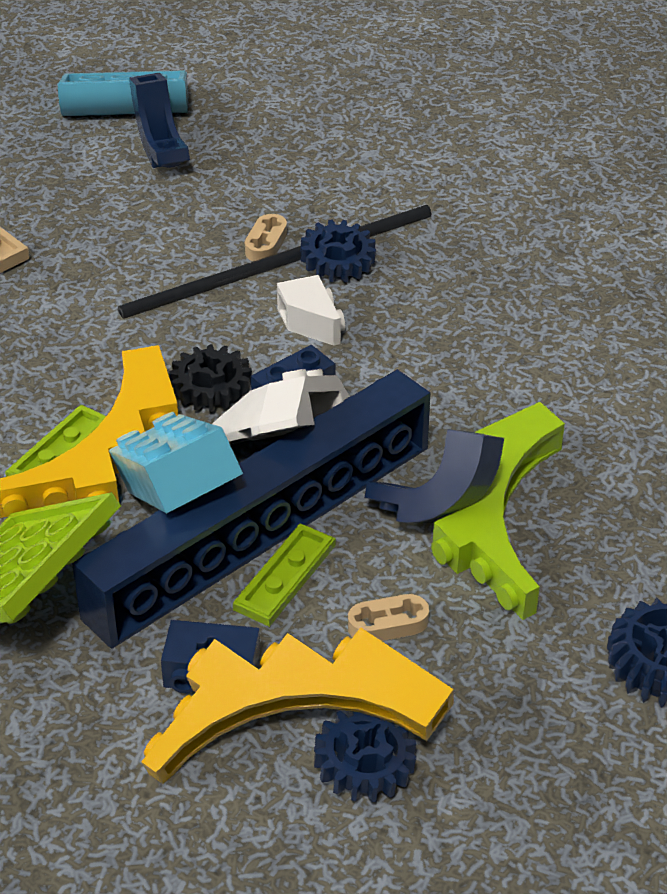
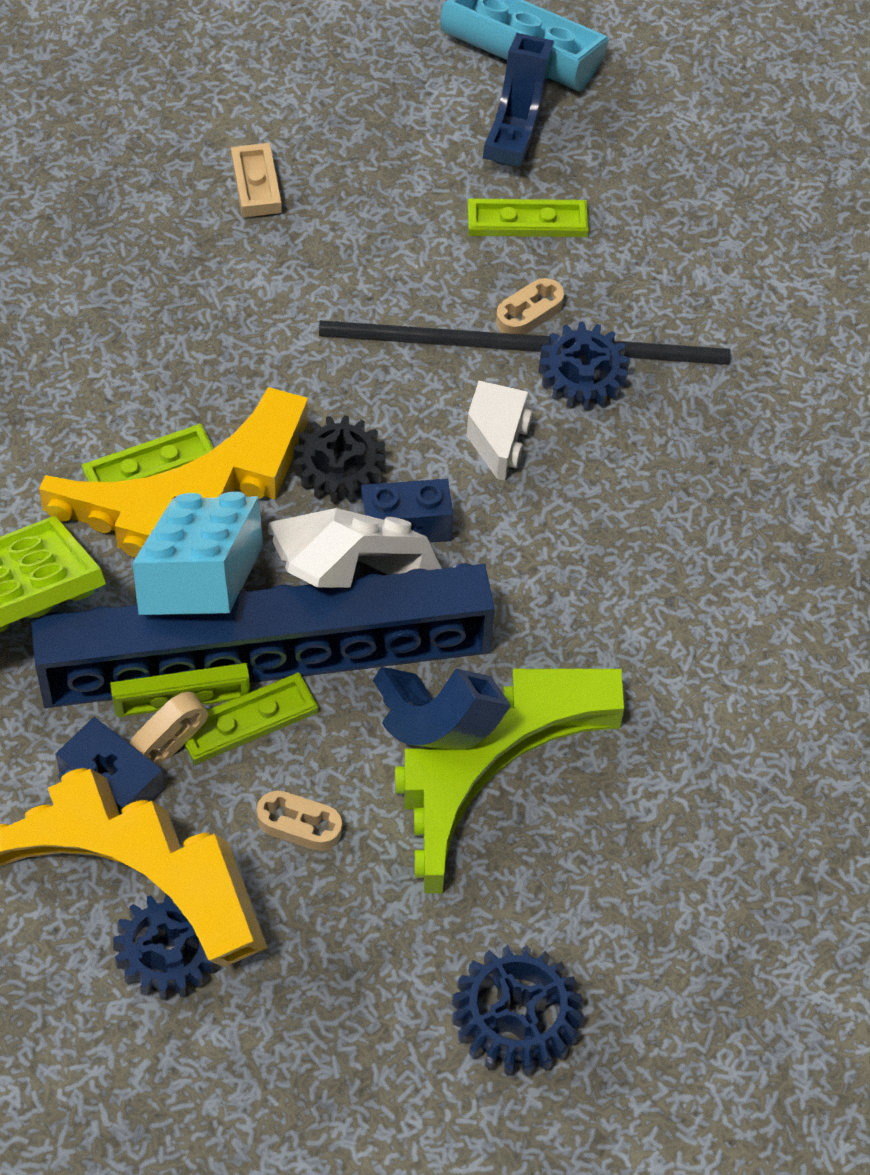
camera: 30 degrees right, 15 degrees up
none -> lime tile [110,663,250,718]
none -> tan beam [130,692,208,765]
none -> lime tile [468,199,588,237]

